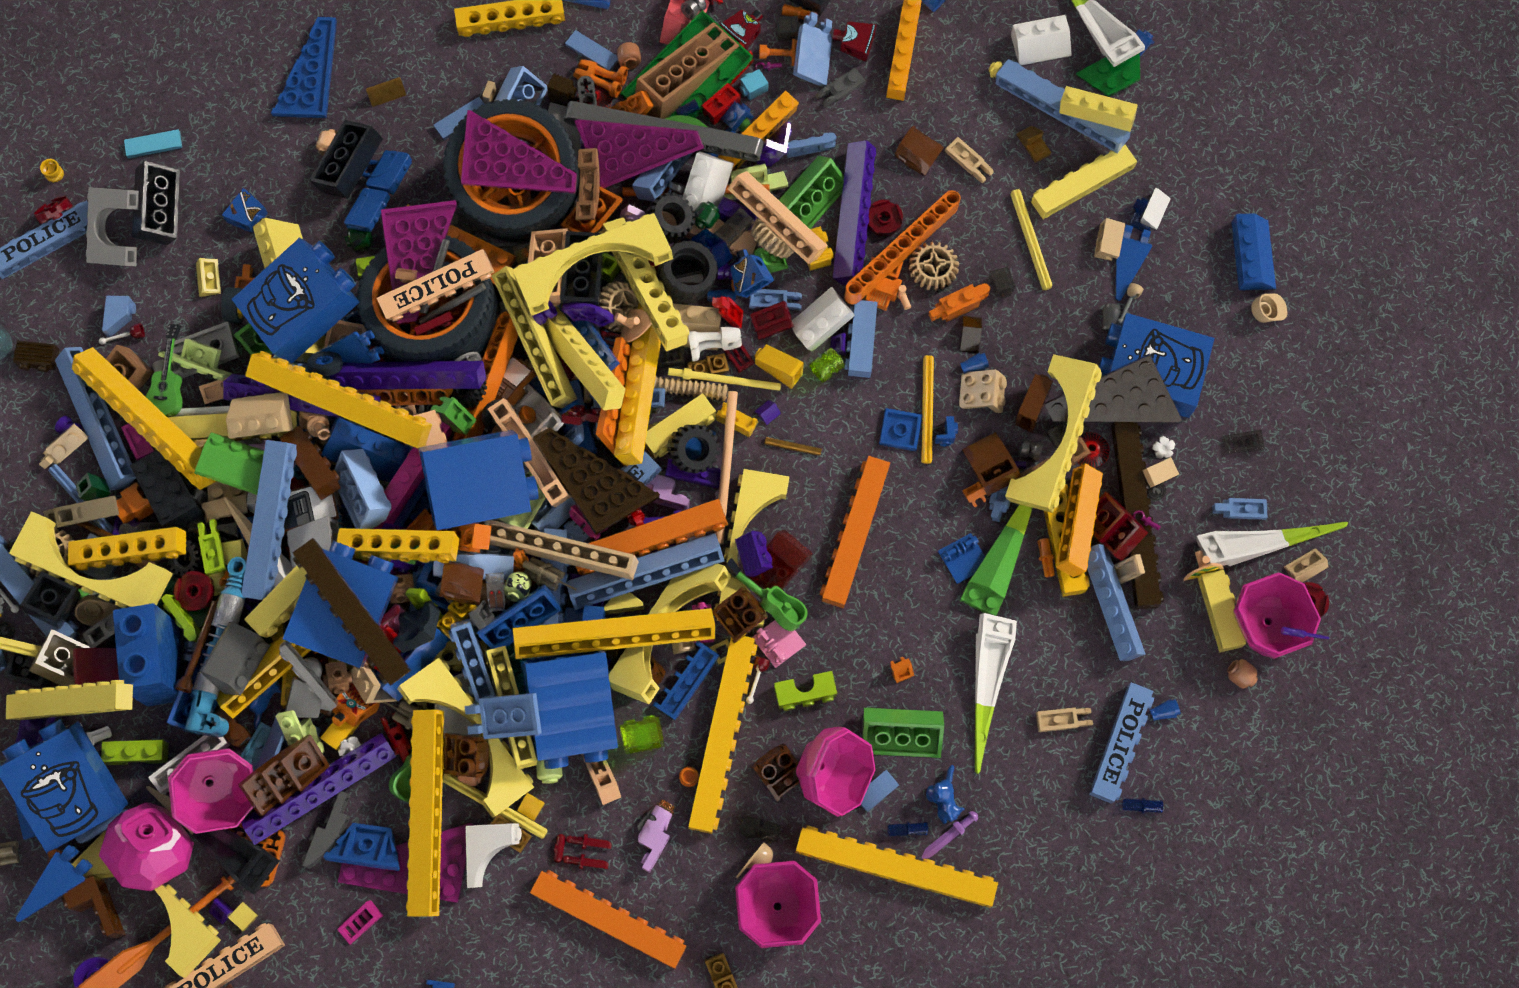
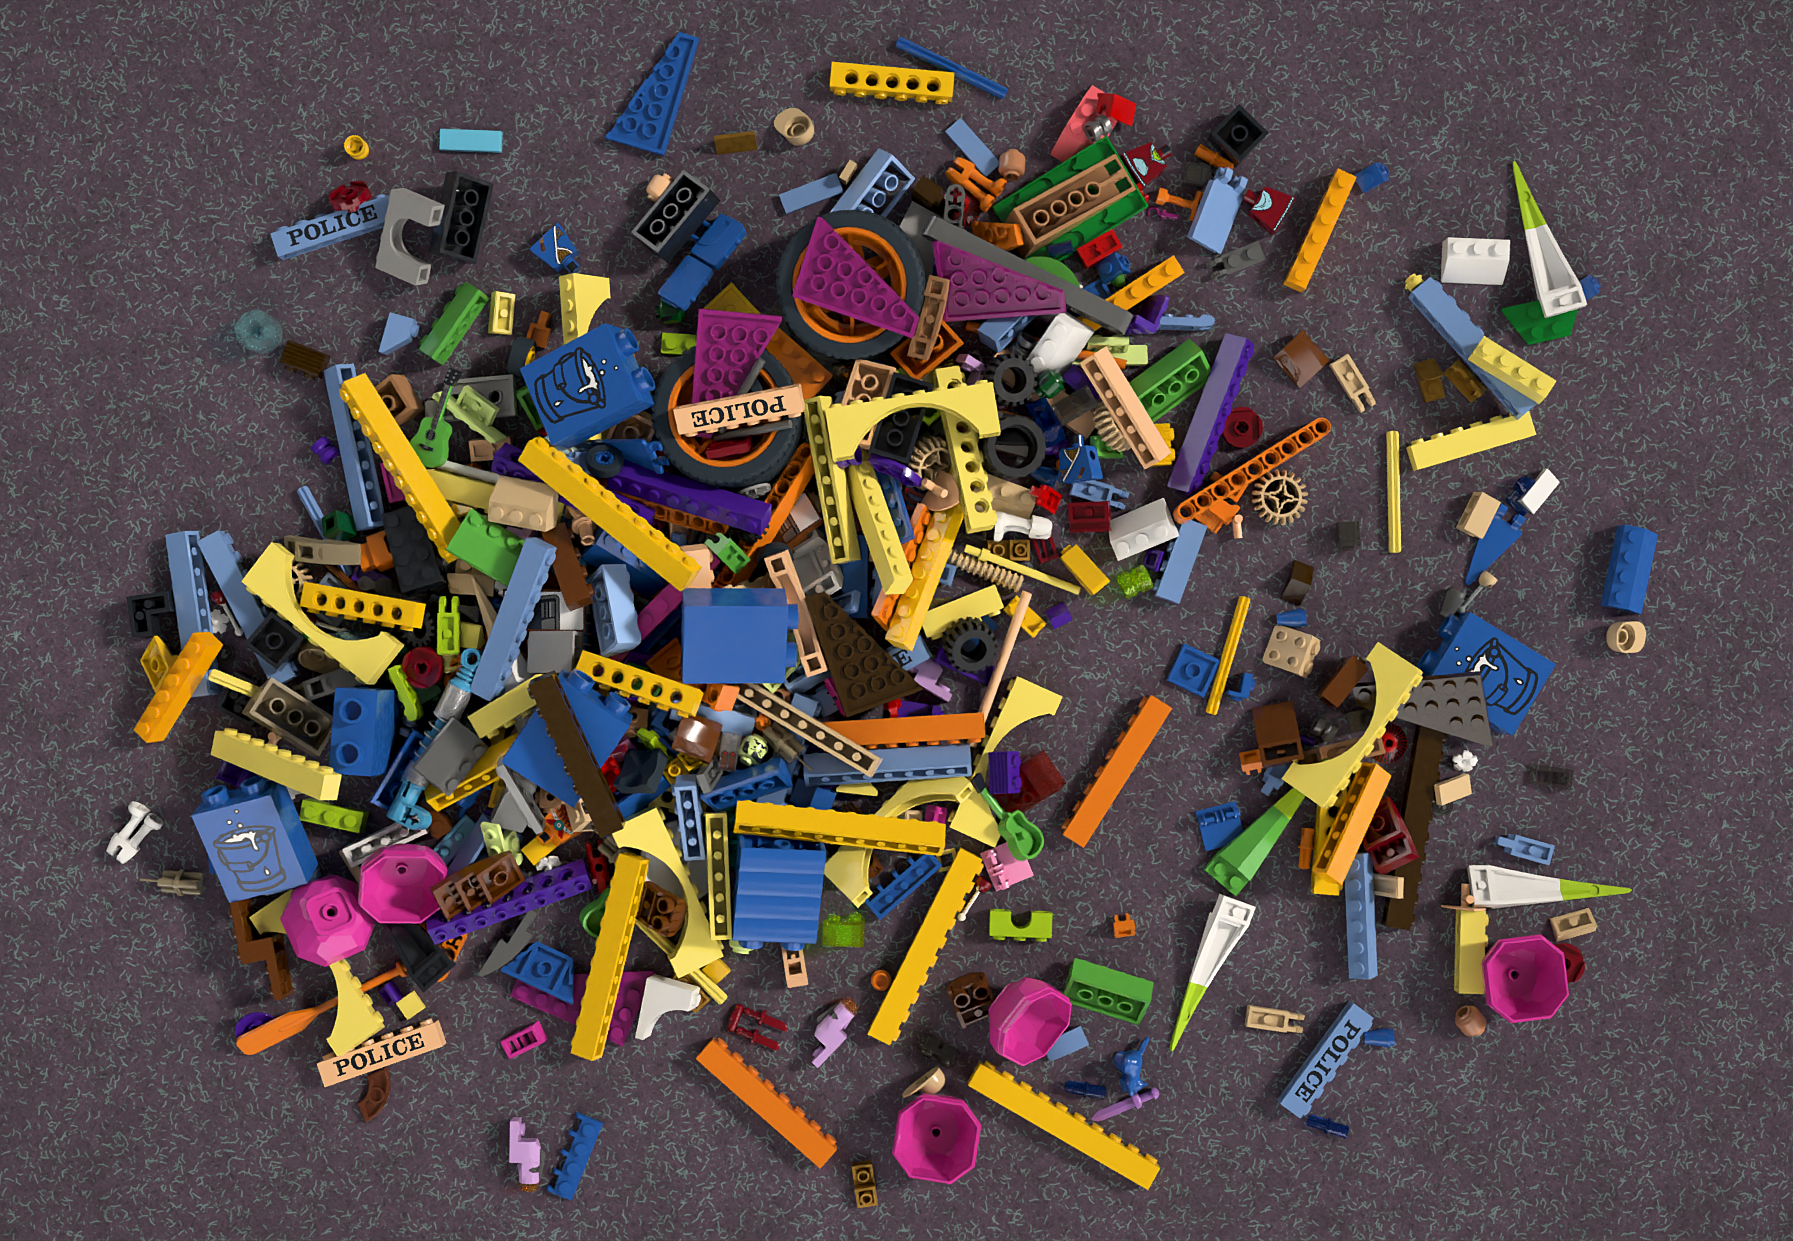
camera: 20 degrees right, 15 degrees up
blue flag [16,845,93,922] -> none
tan hinge [39,424,88,469] -> none
dark red slope [73,648,119,687] -> none
hinge [99,323,145,345] -> none
reddish brown piece [175,600,218,693] -> none
medium nougat plate [395,268,418,283] -> none
medium blue tile [465,693,542,739] -> none
orange plate [518,405,536,424] -> none
dark red plate [561,405,601,425] -> none
reddish brown slope [712,587,768,643] -> none
medium azure brick [739,69,768,100] -> none
pearl gold bar [765,437,822,456] -> none
orange hinge [928,283,990,322] -> none
magenta hand [1133,511,1161,531] -> none
dark purple piece [1281,627,1329,639] -> none
none -> bright green slope [419,282,490,365]
none -> tan cap [774,108,814,146]
none -> pearl gold hinge [1443,359,1486,403]

